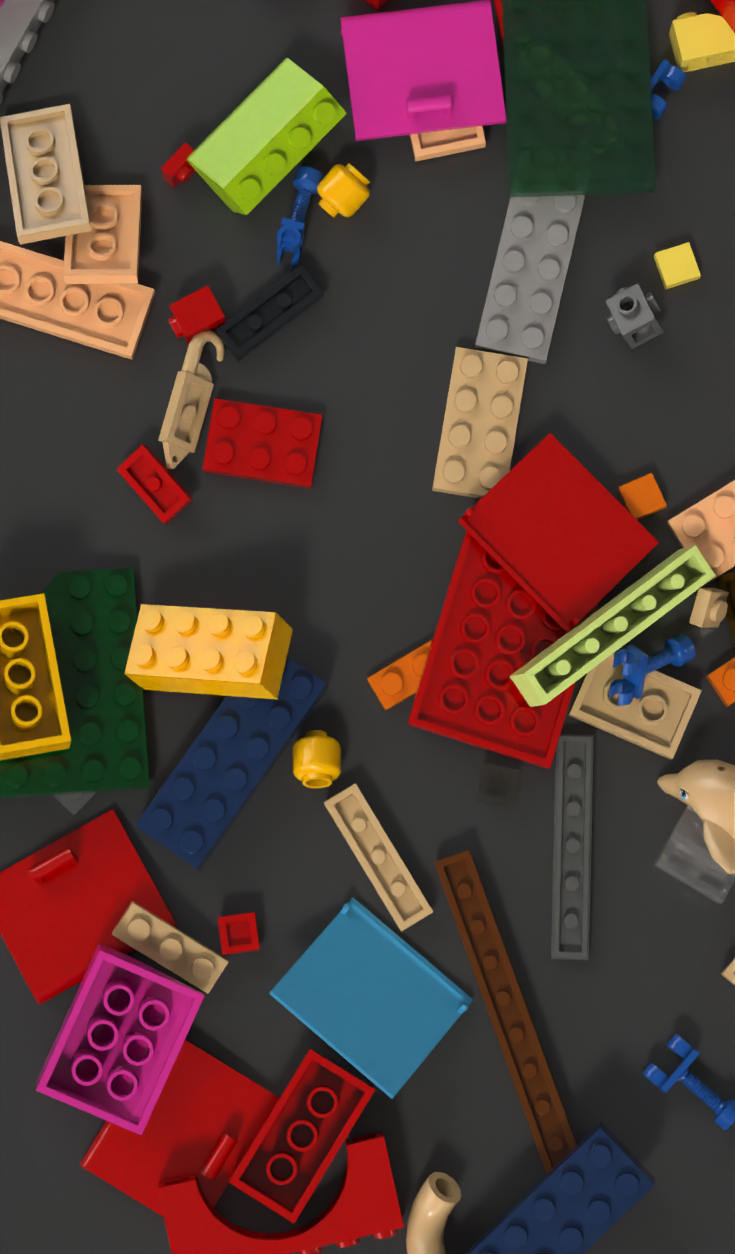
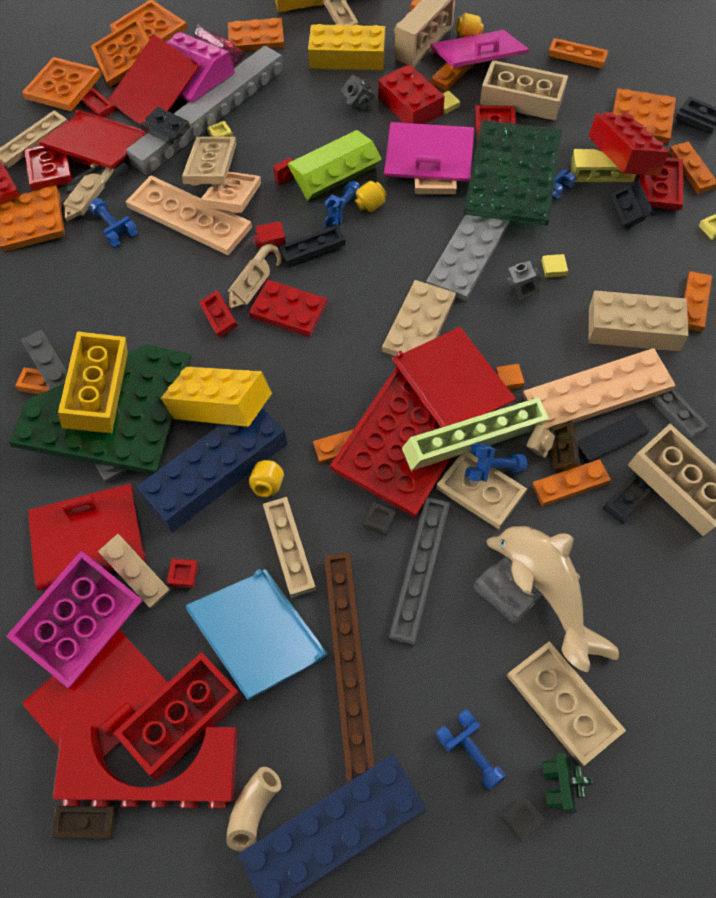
camera: 15 degrees right, 20 degrees down
none -> light yellow tile [207,121,233,137]

